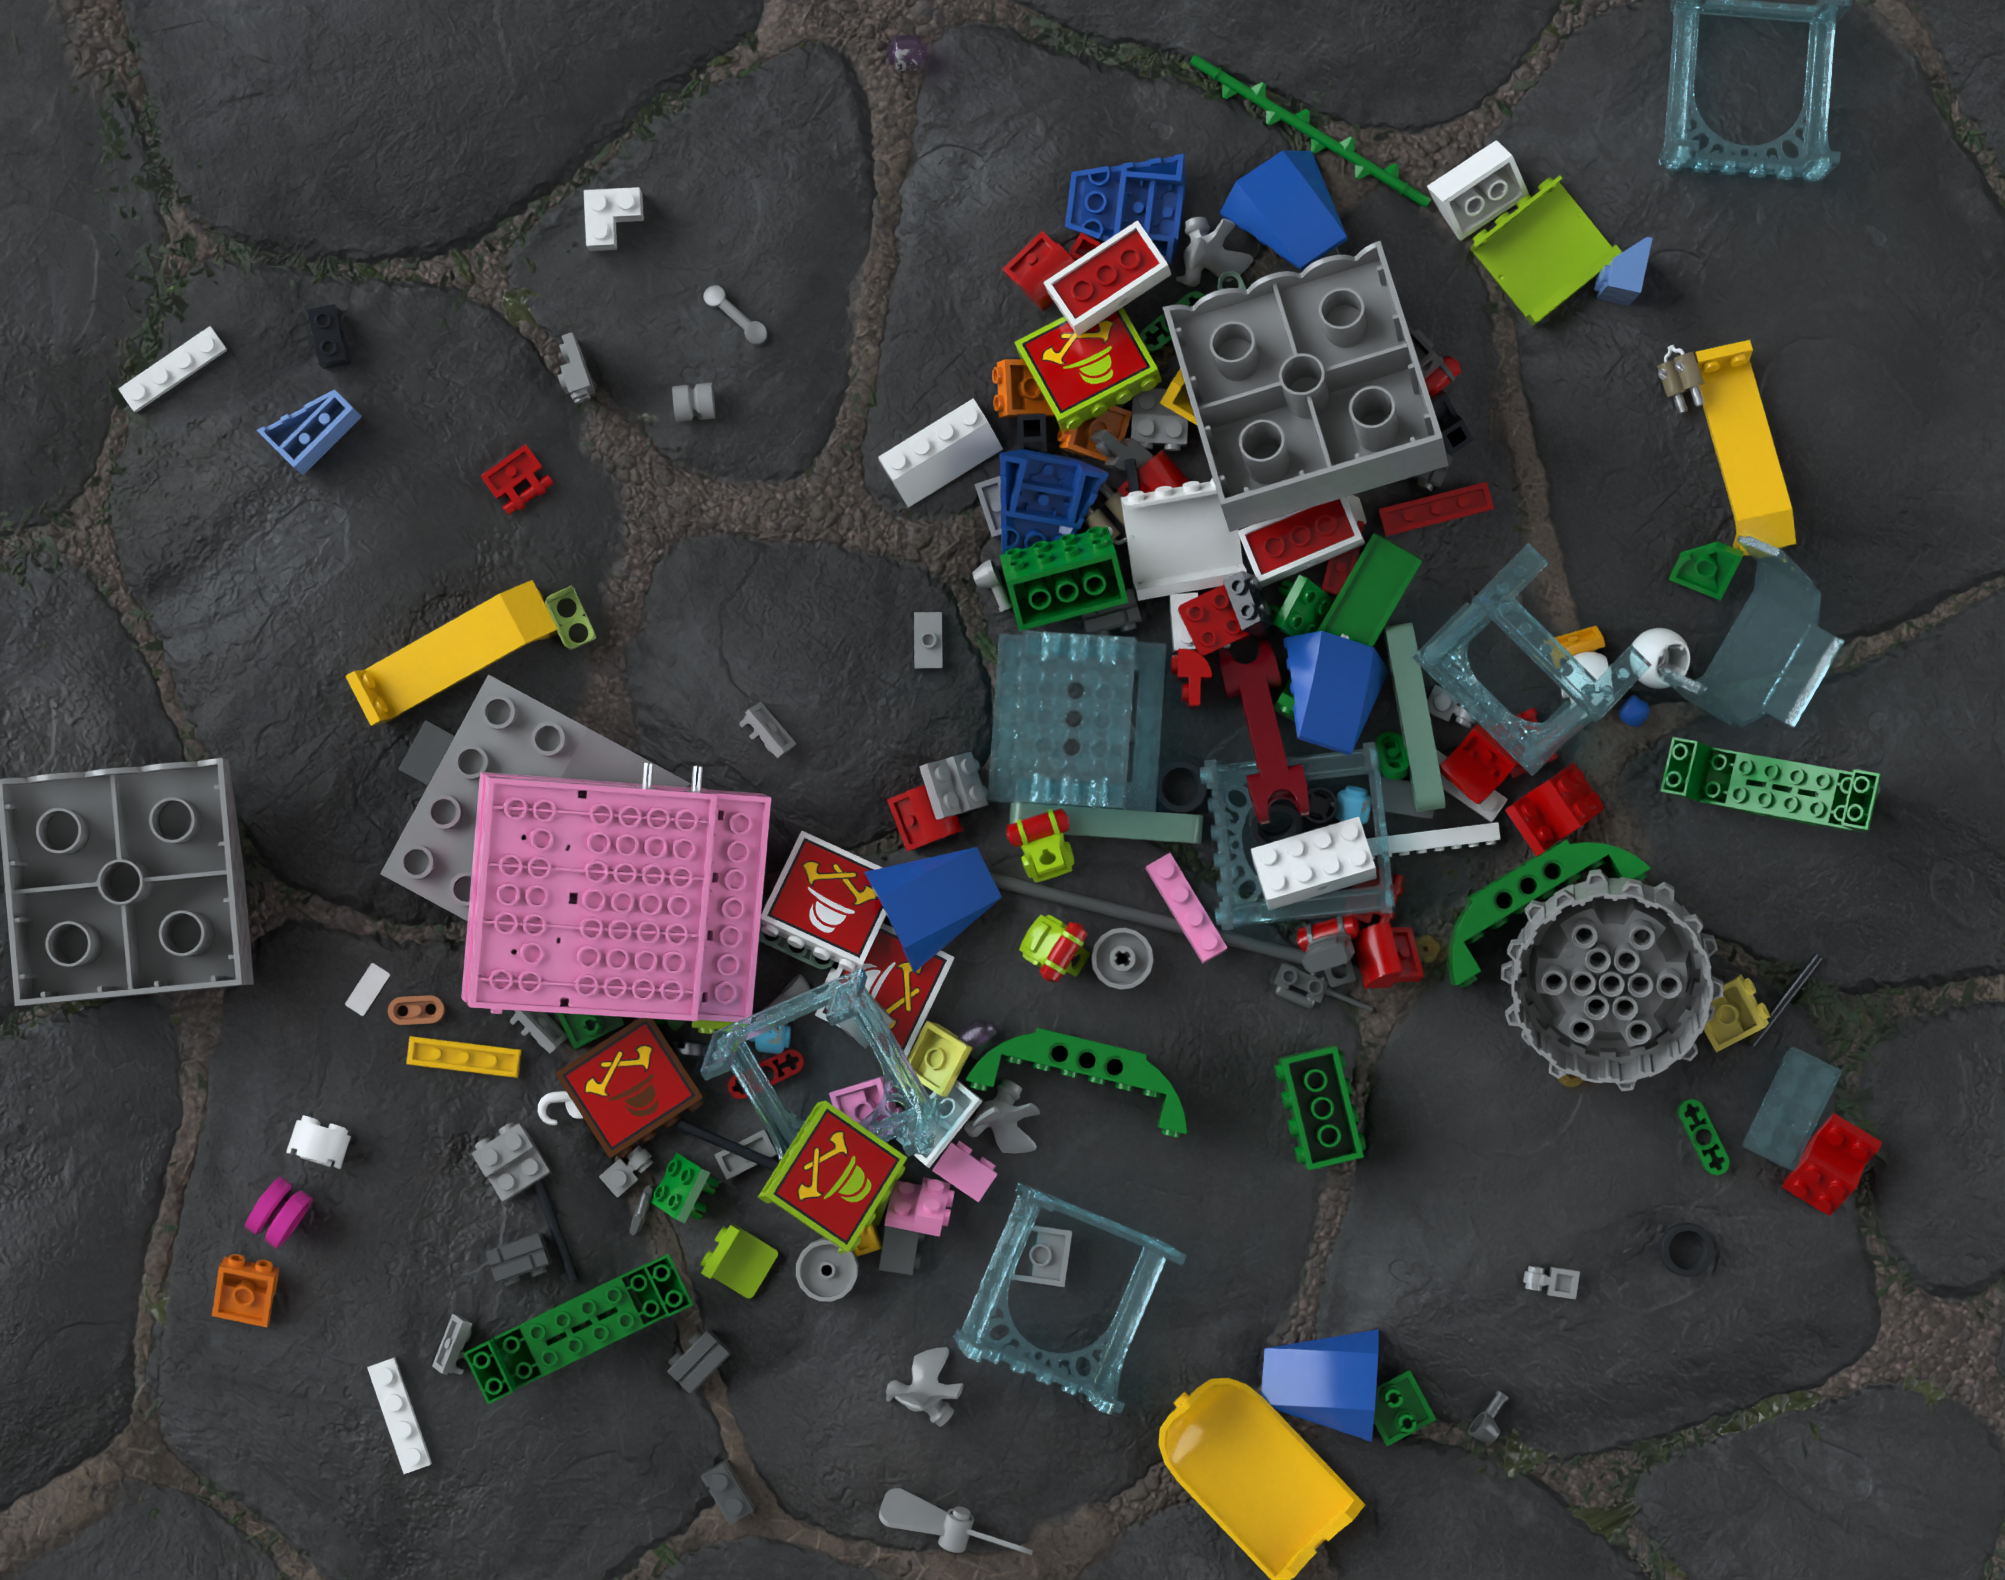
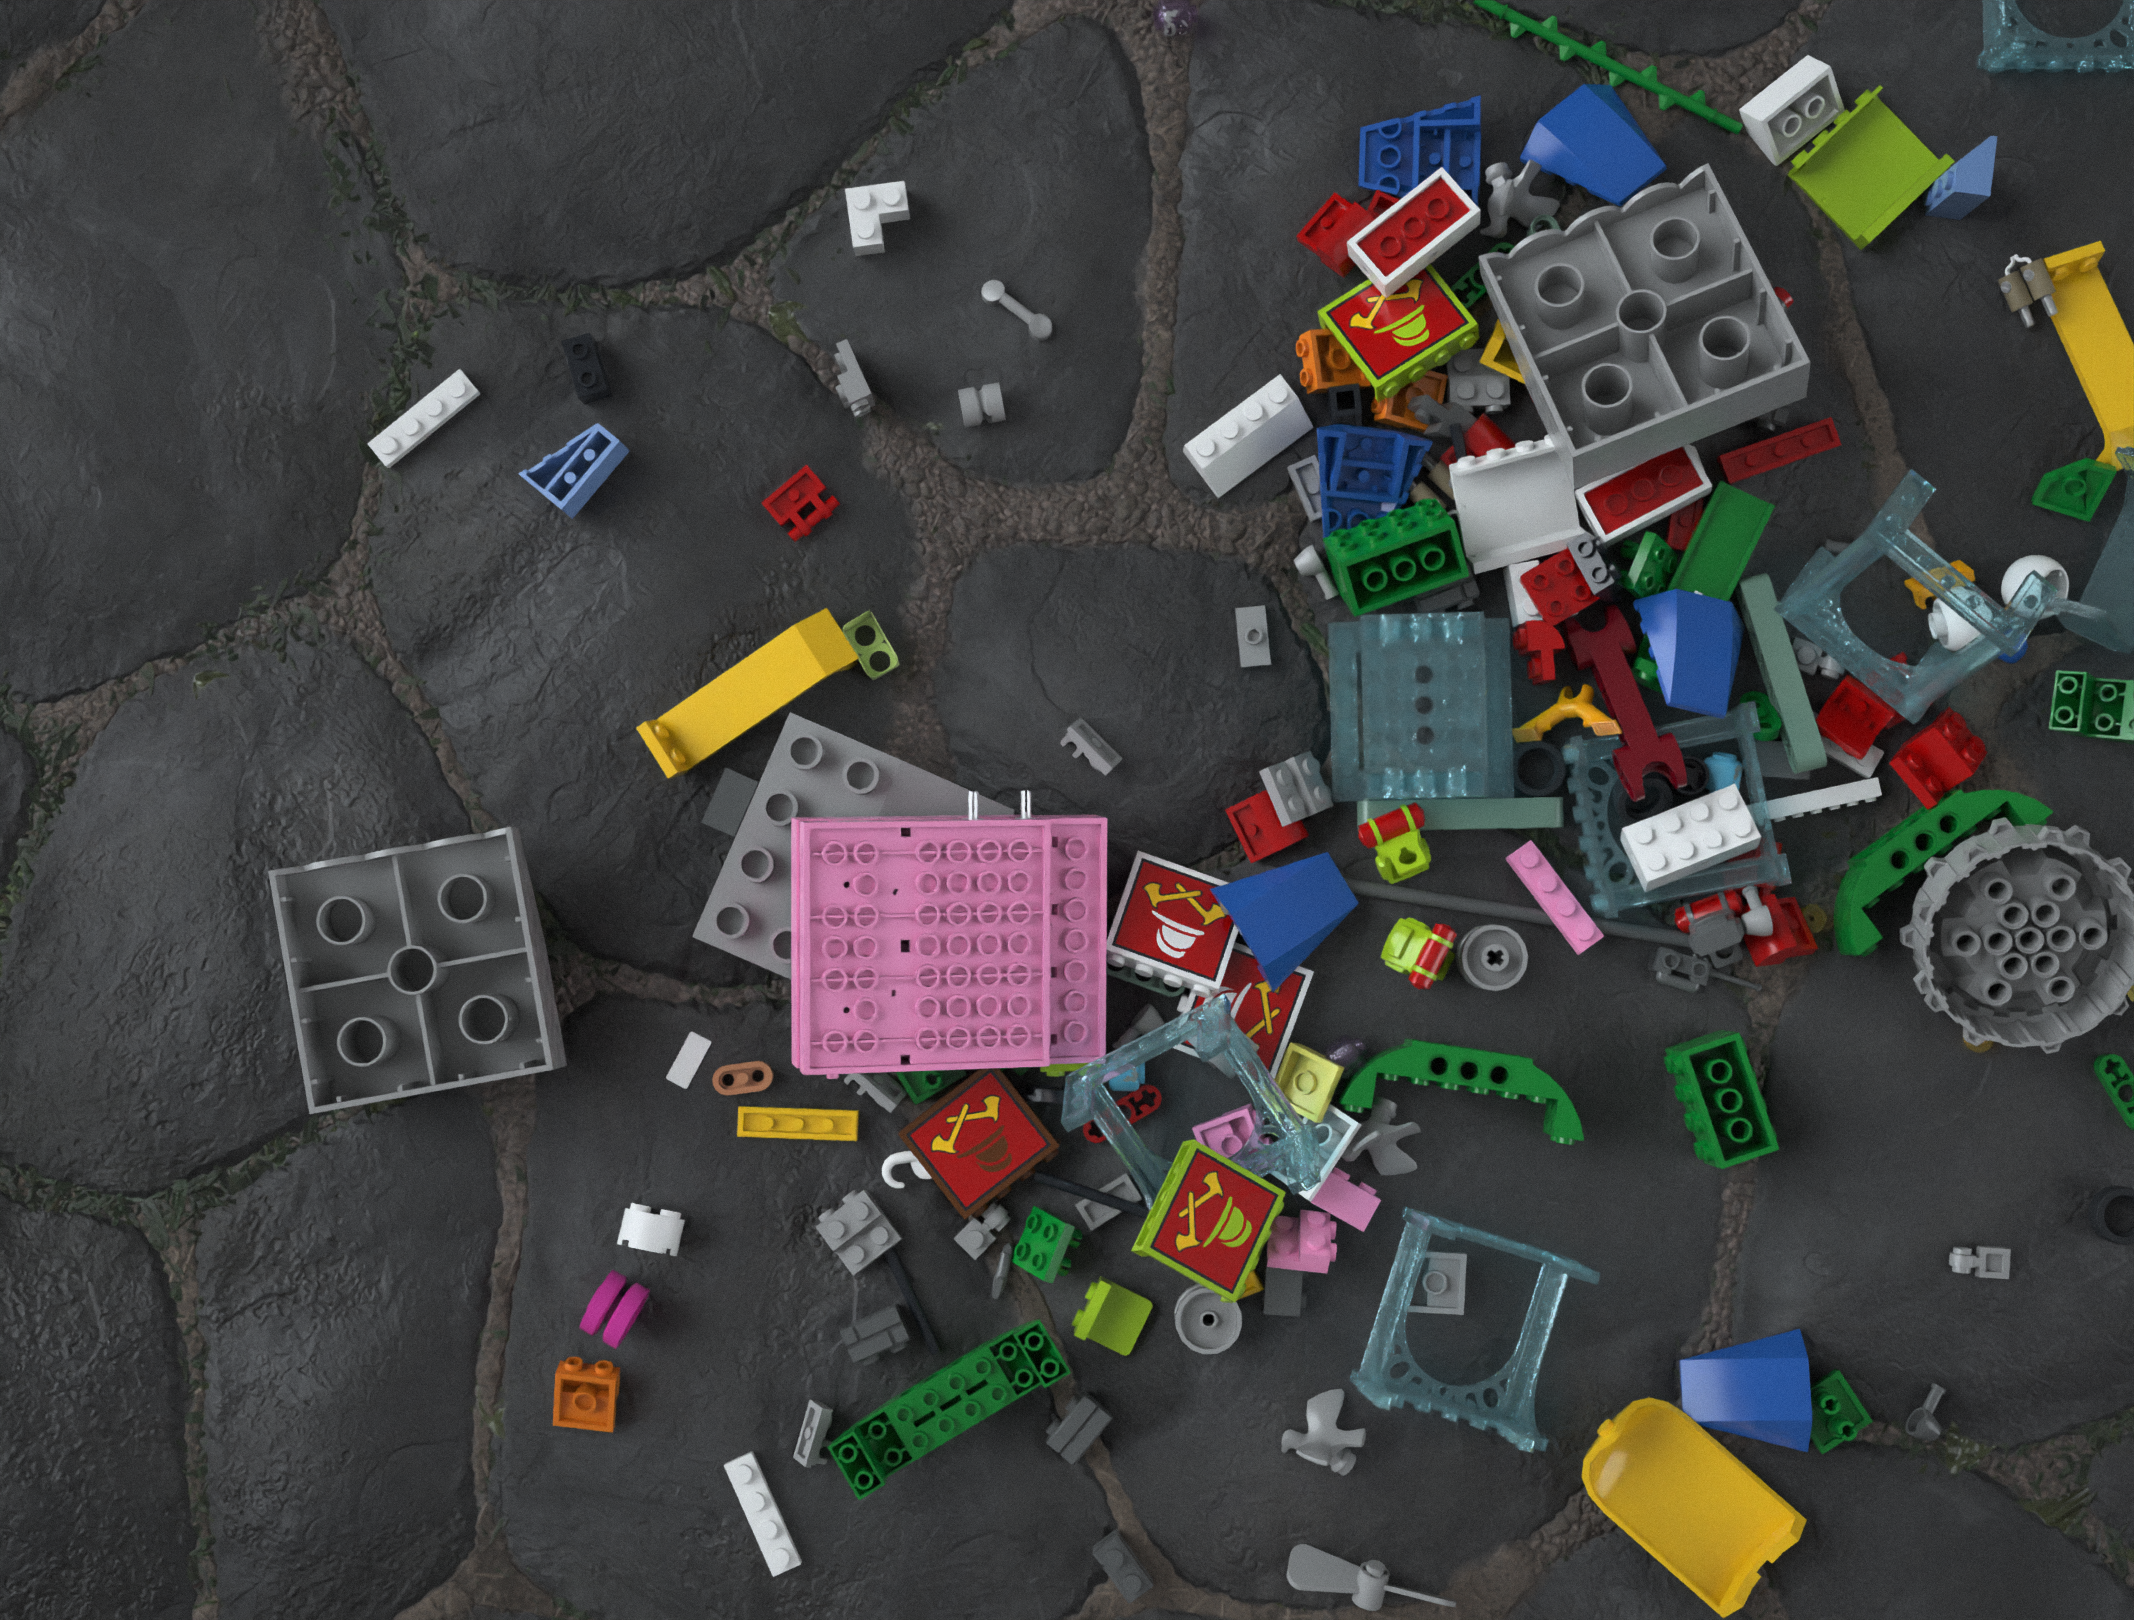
camera: 10 degrees left, 0 degrees up
none -> light orange piece [1510,684,1622,743]
none -> light grey bar [1741,885,1773,936]

